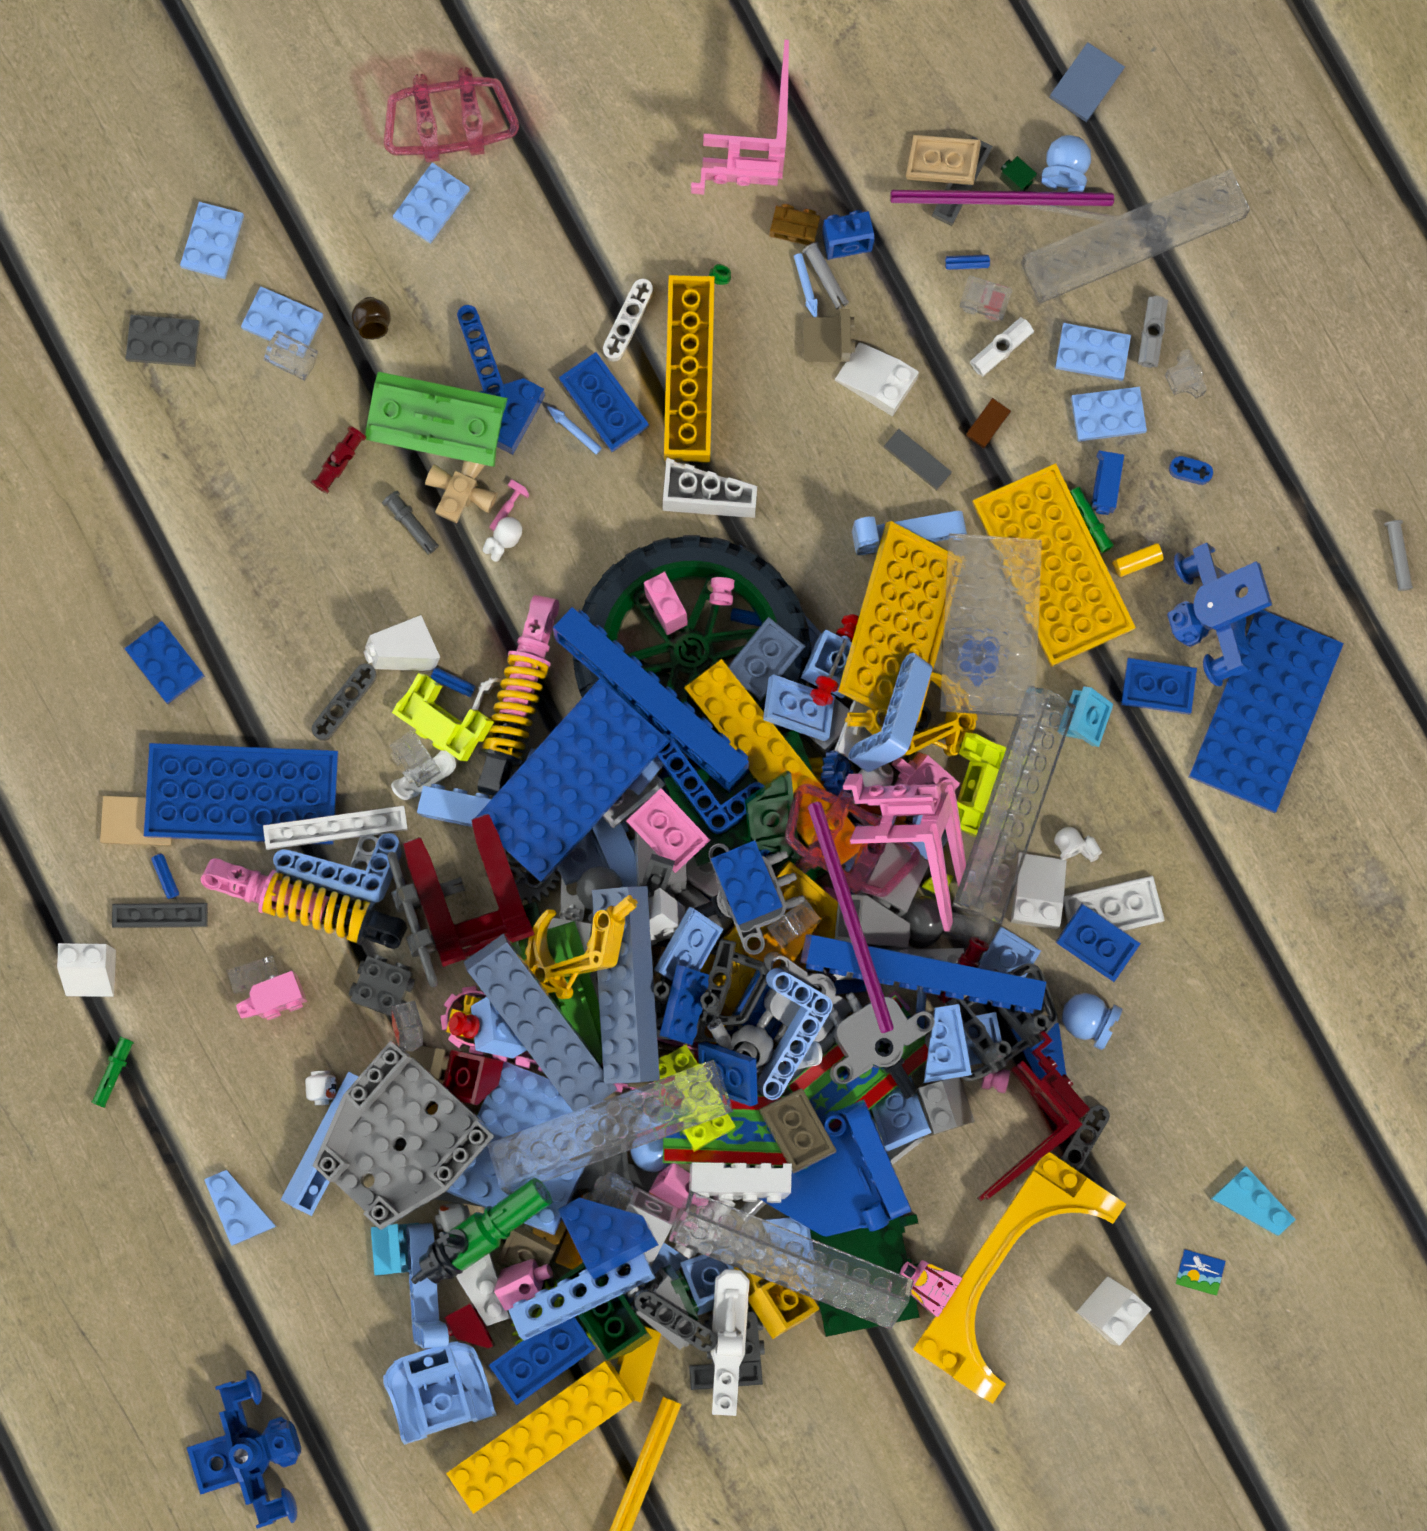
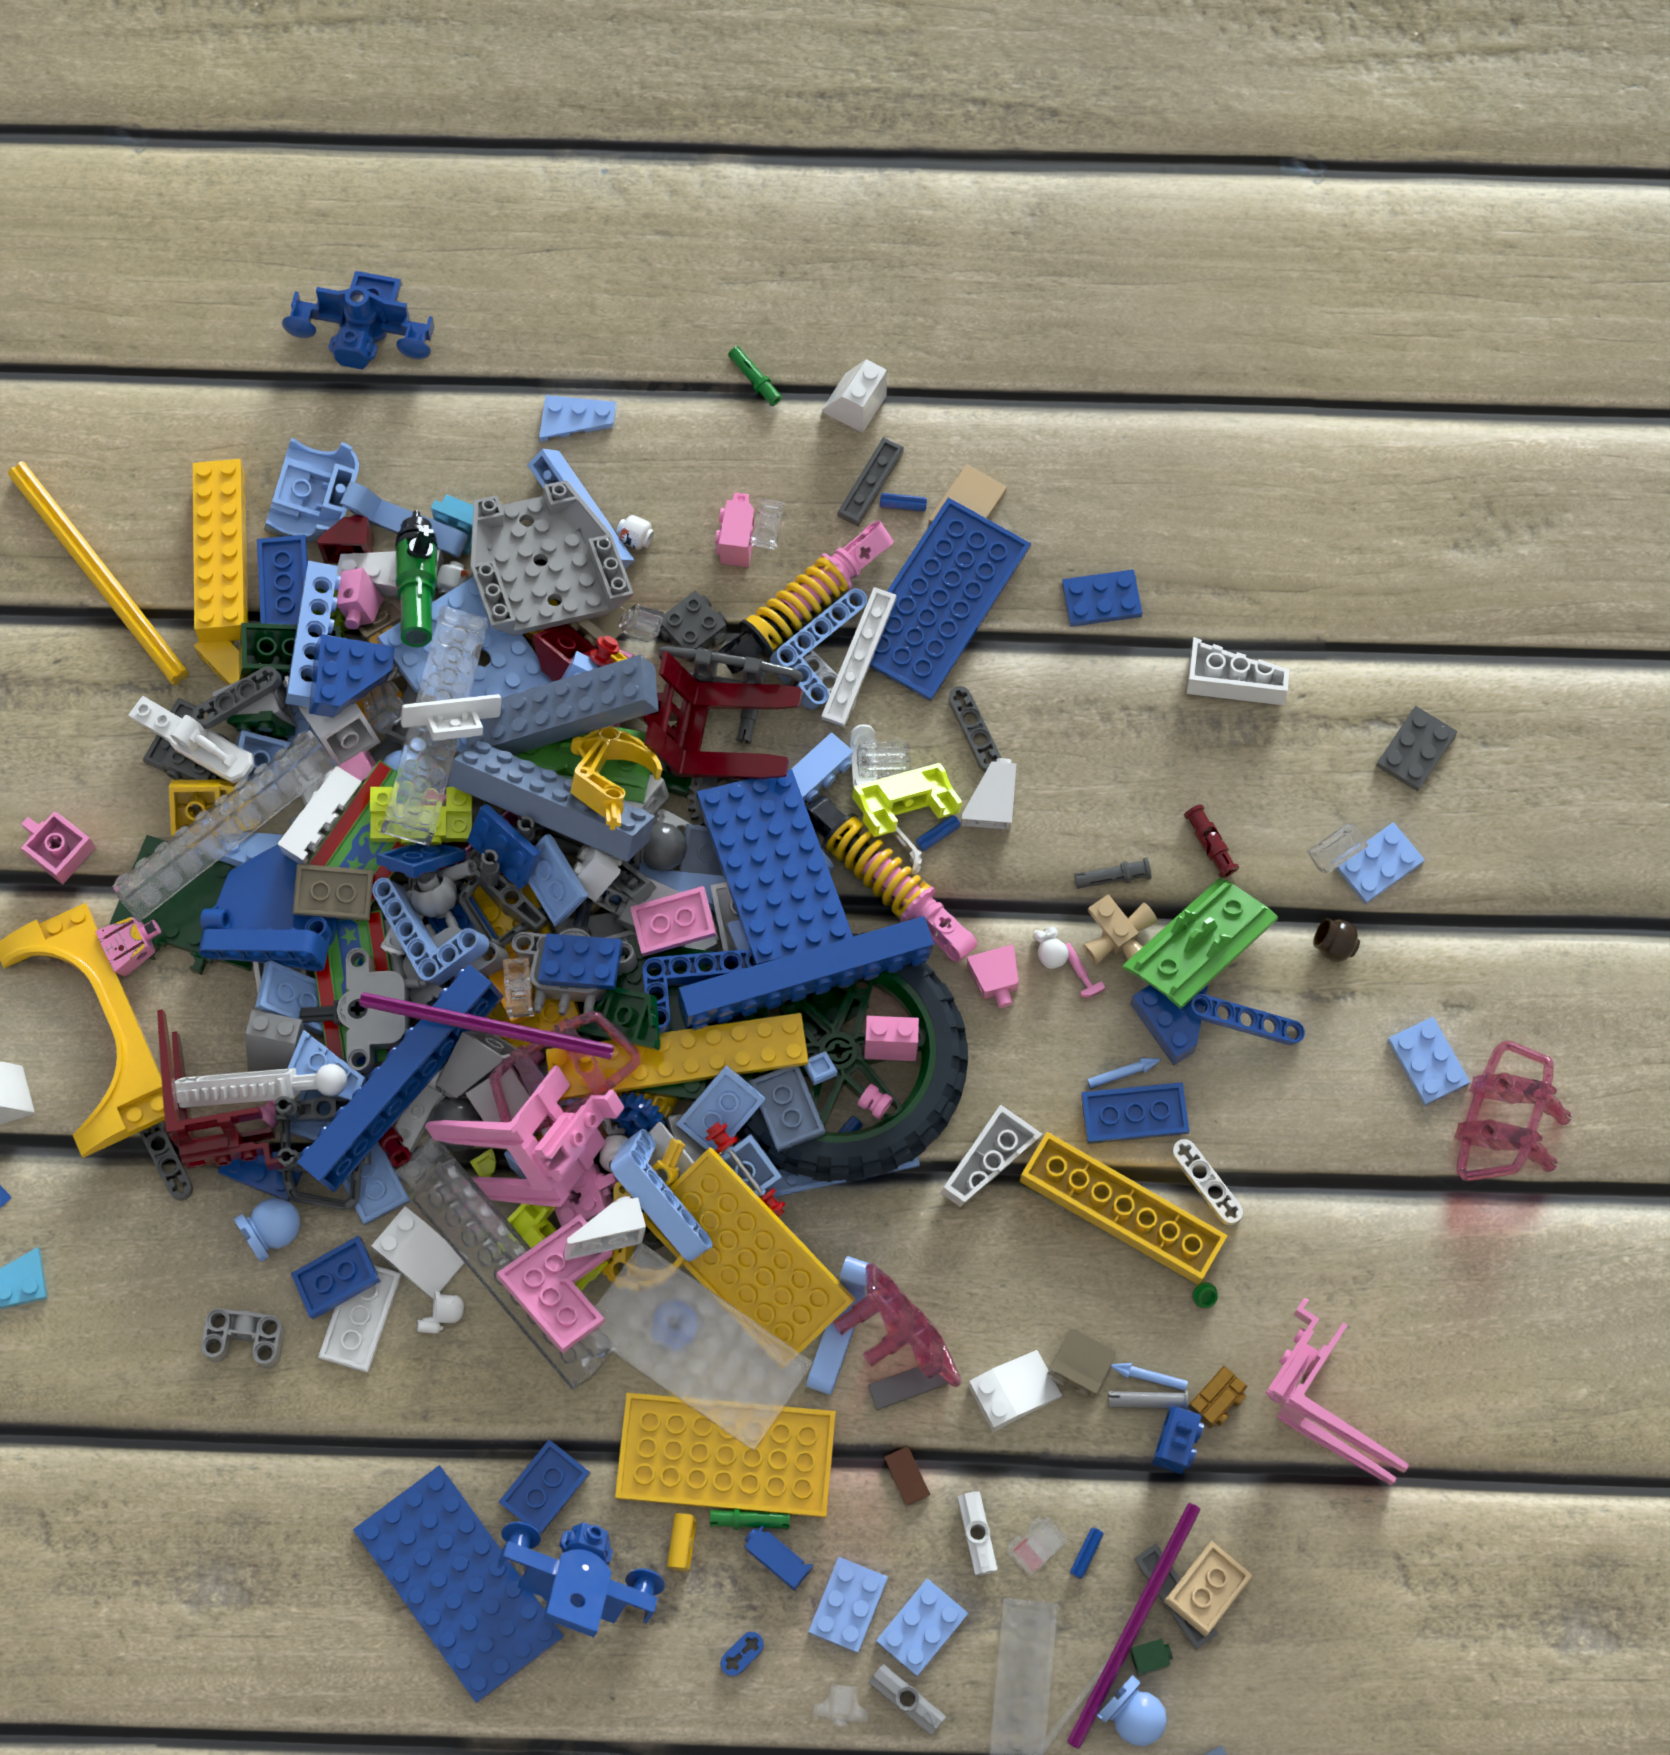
camera: 125 degrees right, 10 degrees down
light blue plate [180,202,244,279] -> none
medium azure bracket [1059,686,1113,747] -> none
none -> bright pink hinge [21,811,96,885]
none -> white gear [175,1064,347,1108]
none -> light grey beam [201,1308,285,1369]
none -> white bracket [401,694,502,741]
none -> bright pink plate [497,1214,613,1353]
none -> white slope [564,1196,646,1260]
none -> light blue tile [803,1051,837,1085]
none -> clear pink piece [833,1263,962,1387]
none -> bright pink torso [966,944,1019,1008]
none -> white wedge [1186,637,1289,705]

